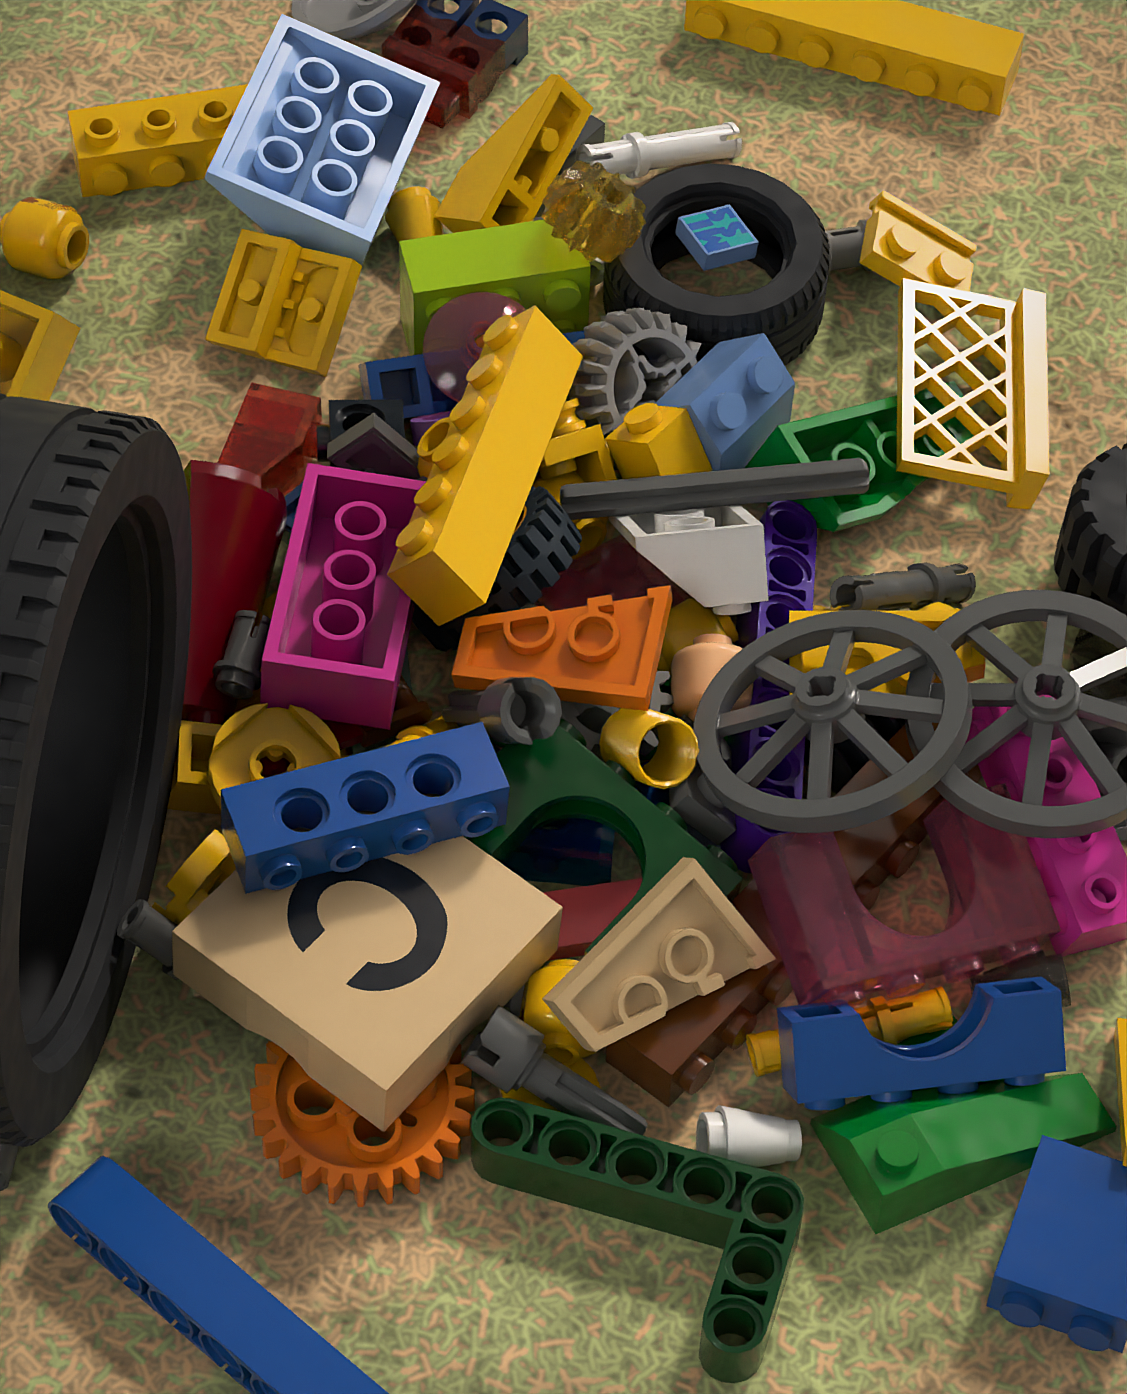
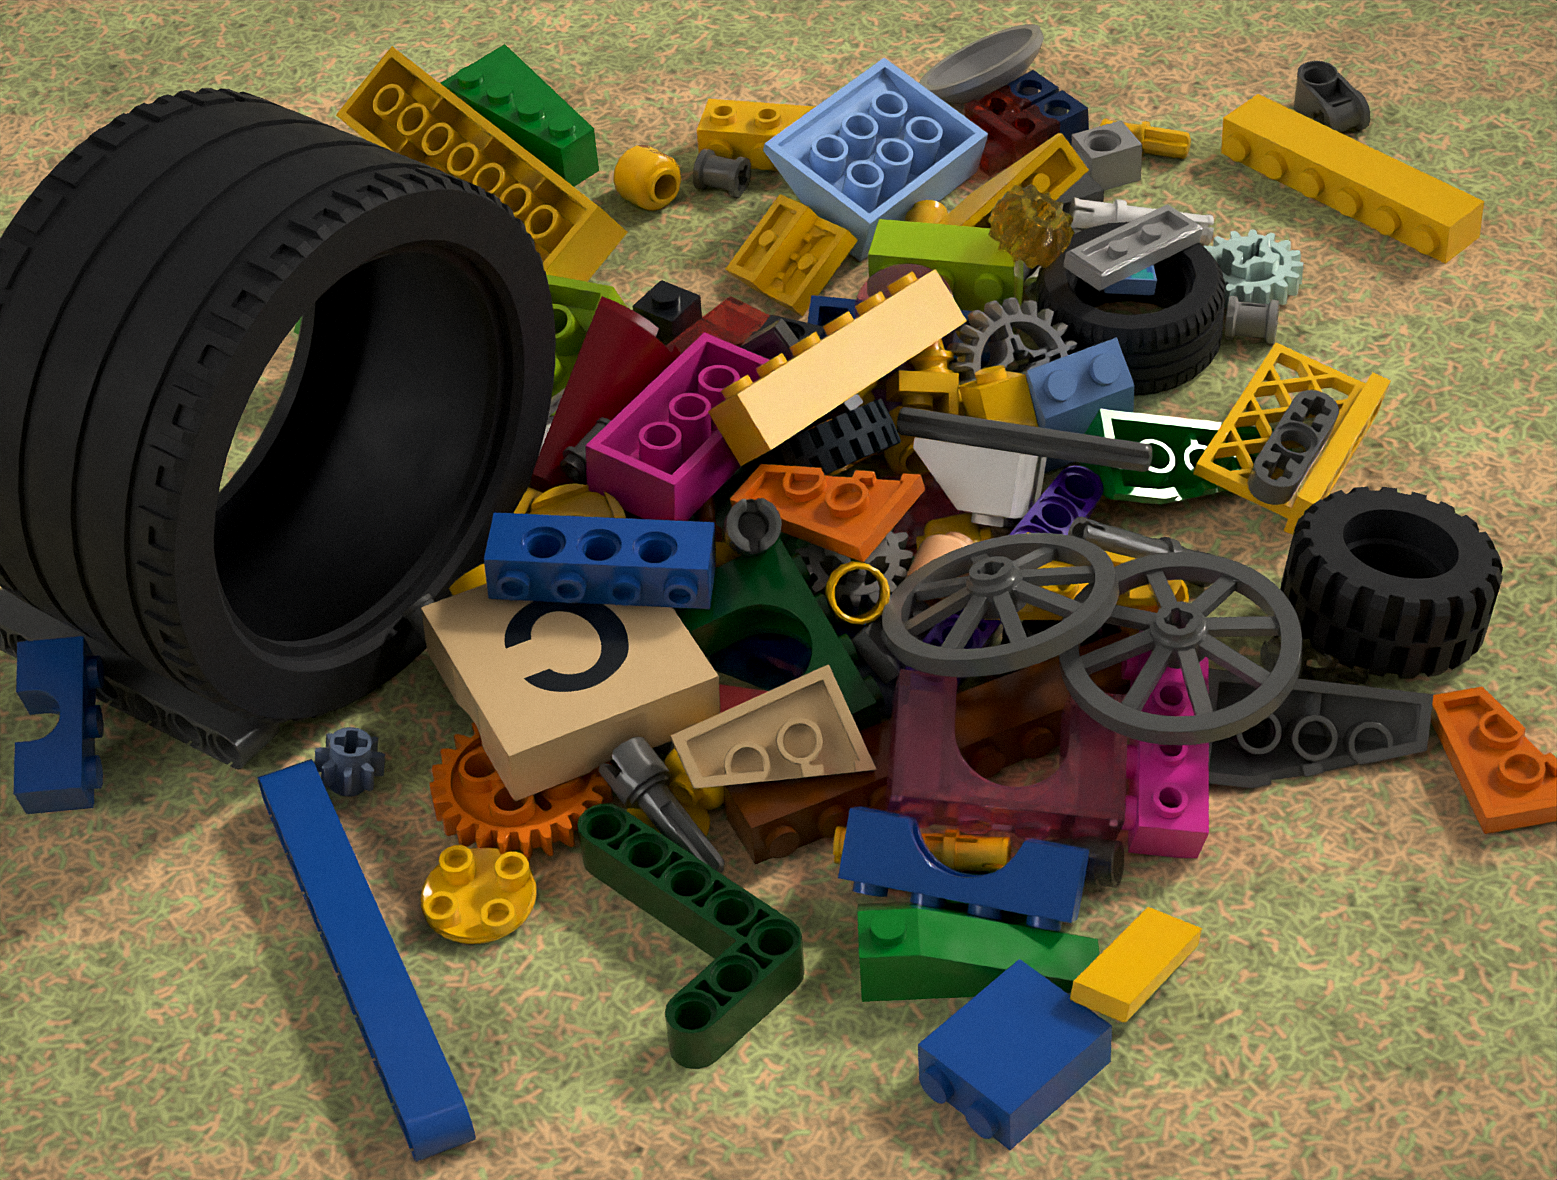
camera: 30 degrees right, 10 degrees down
white cone [696,1105,802,1168] -> none
yellow plate [859,190,977,292] -> none
none -> sand blue gear [314,727,385,797]
none -> yellow dish [420,845,537,944]
none -> black brick [632,280,704,354]
none -> dark grey bush [693,148,751,198]
none -> light grey tile [1063,204,1203,291]
none -> light grey brick [1071,120,1142,191]
none -> yellow axle [1100,118,1191,159]
none -> light aqua gear [1204,230,1303,308]
none -> dark grey beam [1248,390,1339,505]

